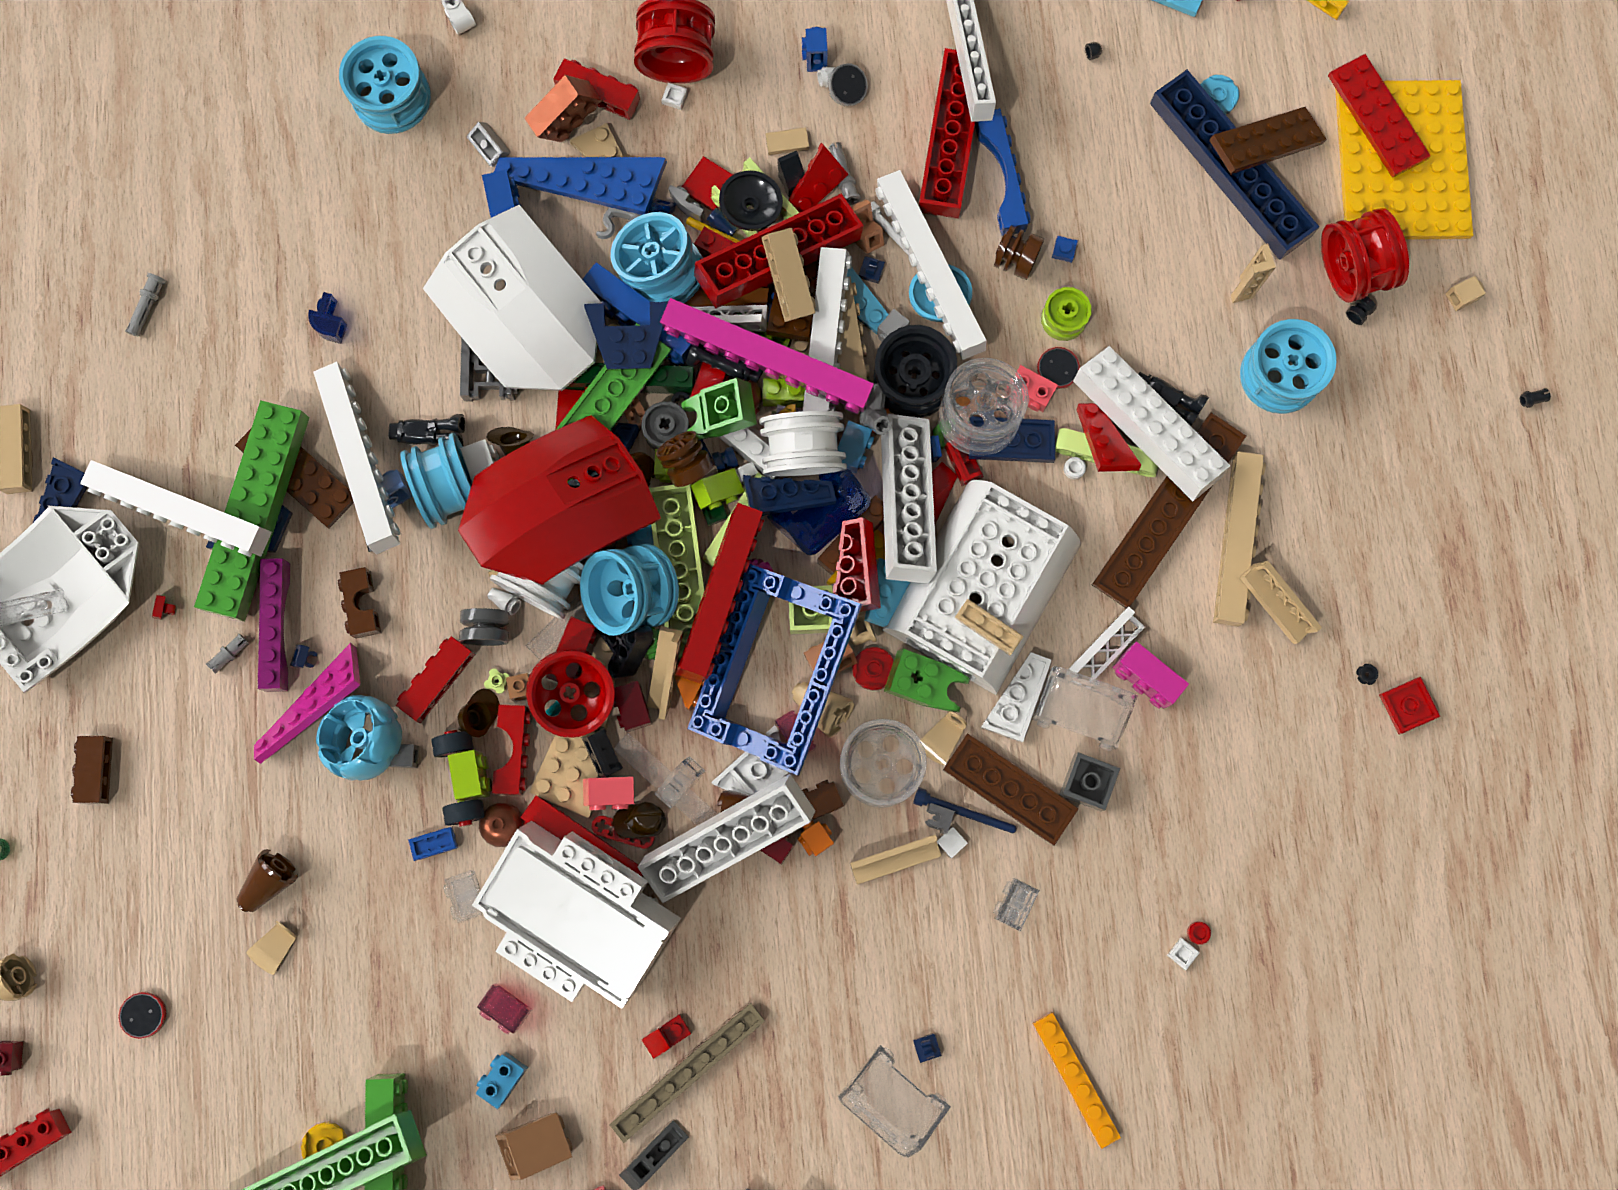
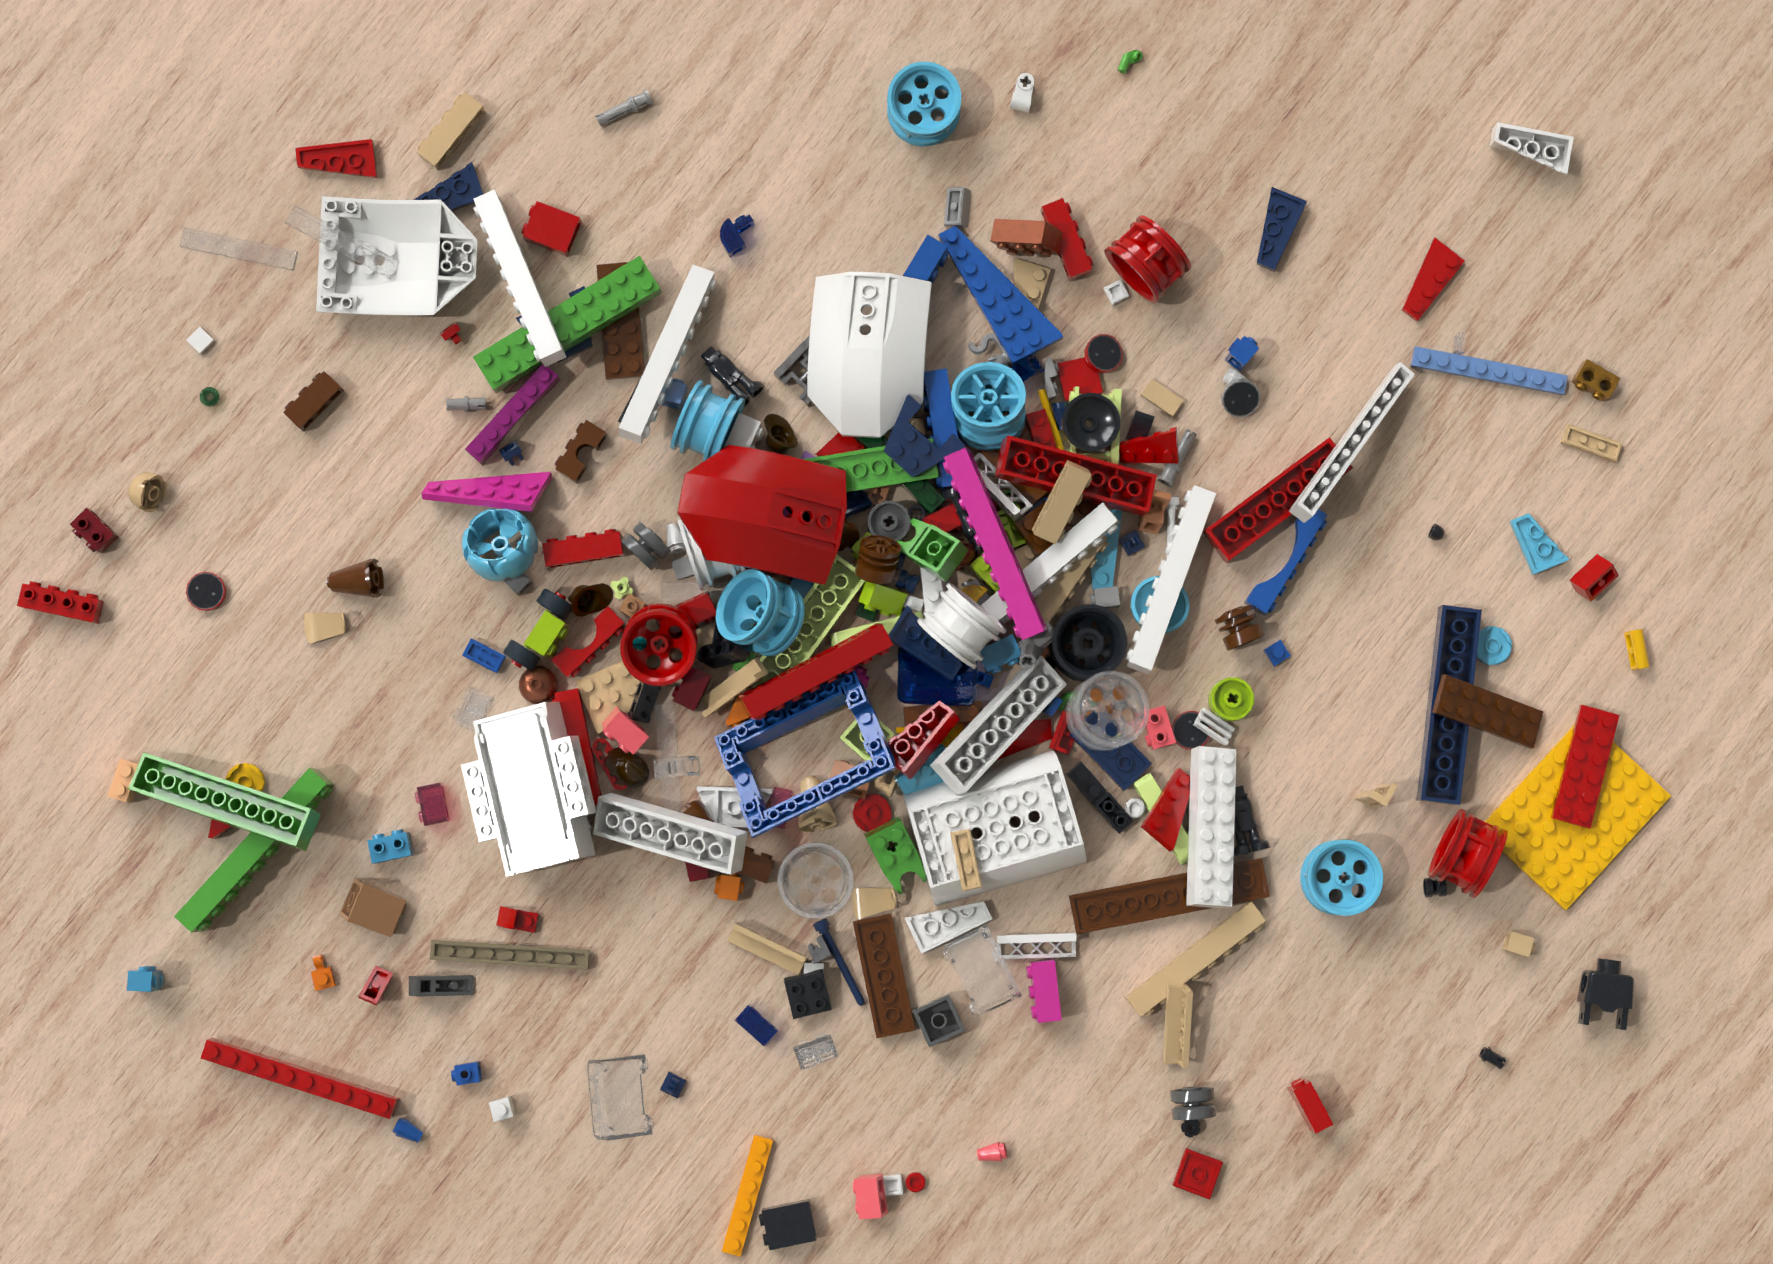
camera: 40 degrees right, 5 degrees up
none -> red brick [521,201,582,257]
none -> light grey tile [671,556,694,580]
none -> clear blue hinge [734,1004,778,1046]
none -> black brick [759,1199,817,1251]
none -> black brick [784,969,832,1019]
none -> coral brick [852,1174,888,1219]
none -> blue piece [974,671,994,689]
none -> coral cone [977,1142,1007,1162]
none -> black slope [1066,761,1134,834]
none -> black tile [1084,334,1123,373]
none -> dark grey wheel [1170,1087,1216,1120]
none -> white tile [1193,708,1235,746]
none -> red brick [1288,1078,1334,1134]
none -> black piece [1577,958,1634,1030]

